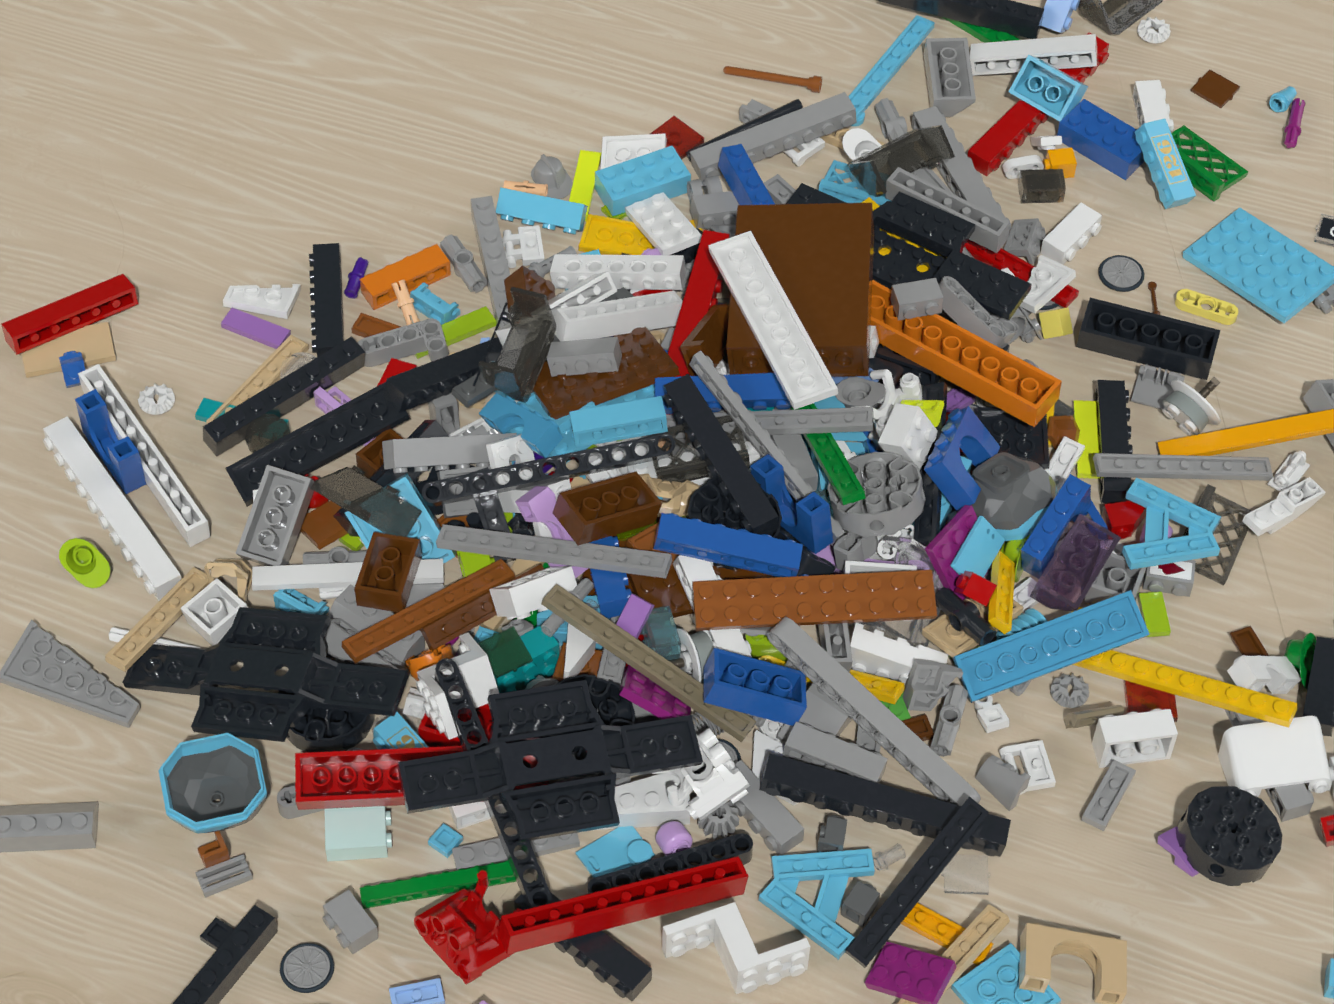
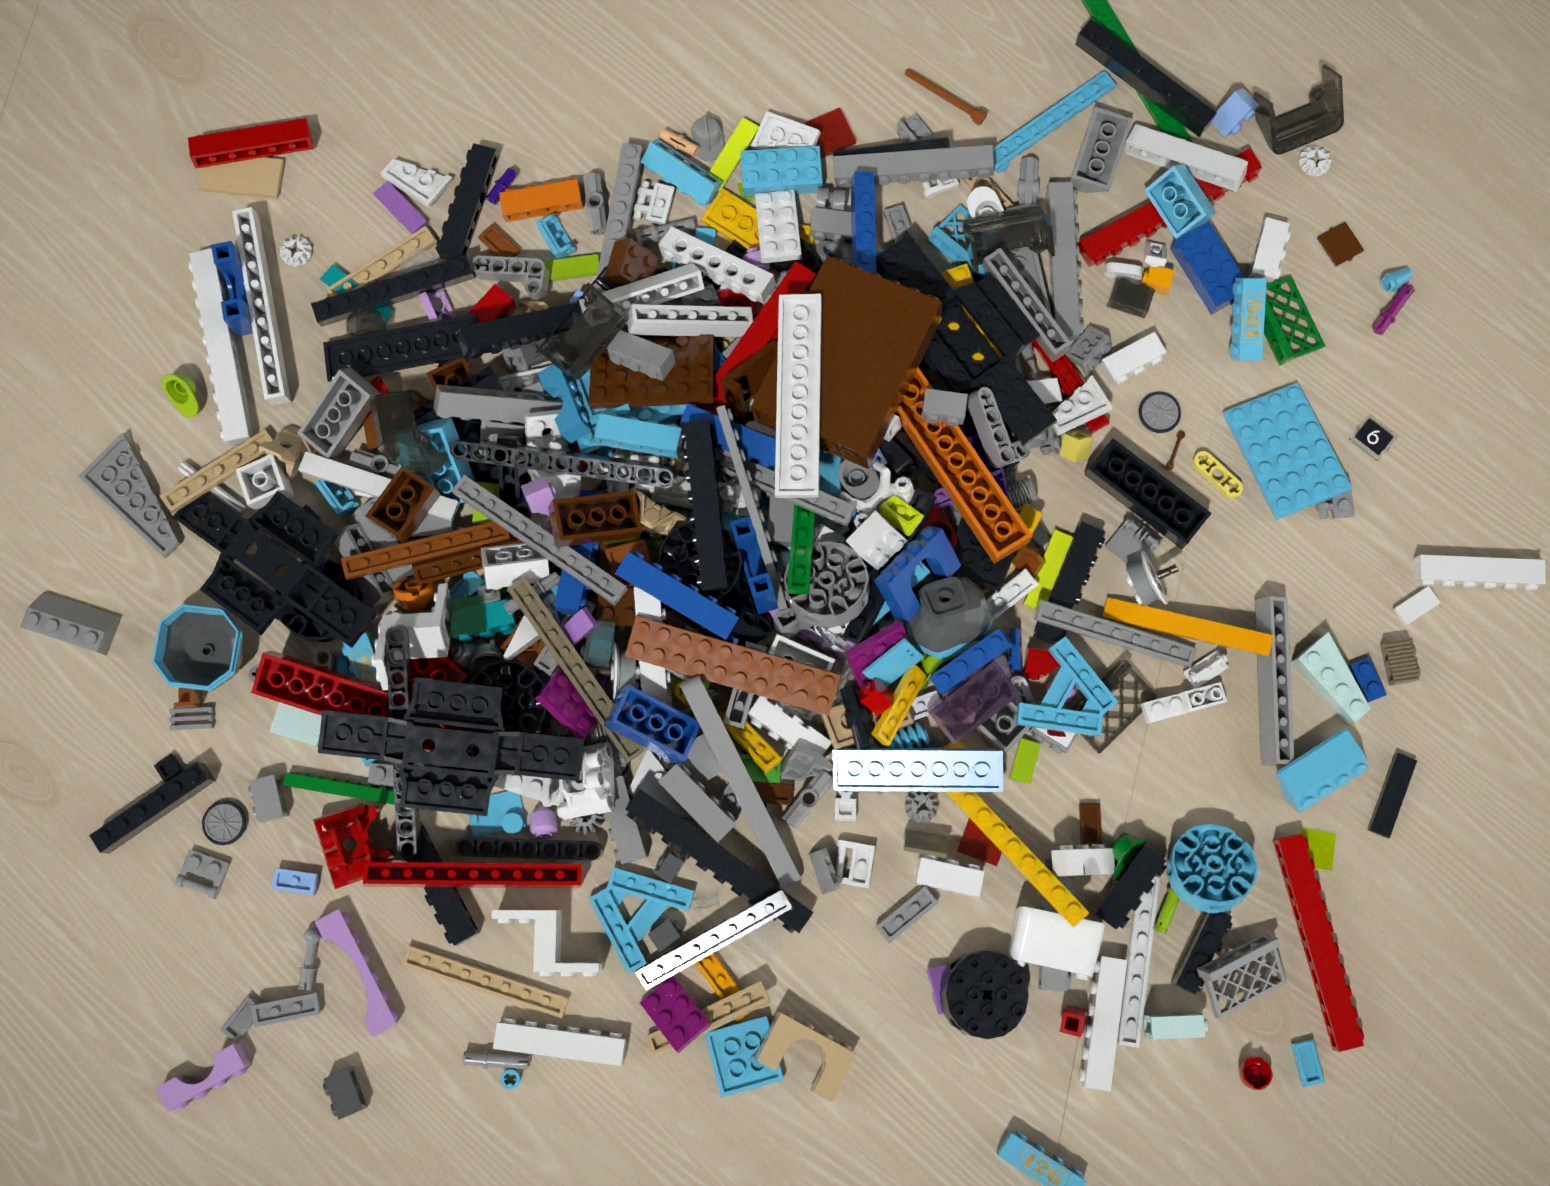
camera: 25 degrees right, 25 degrees up
blue bracket [59,351,86,388] -> none
light nougat pin [391,280,420,326] -> none

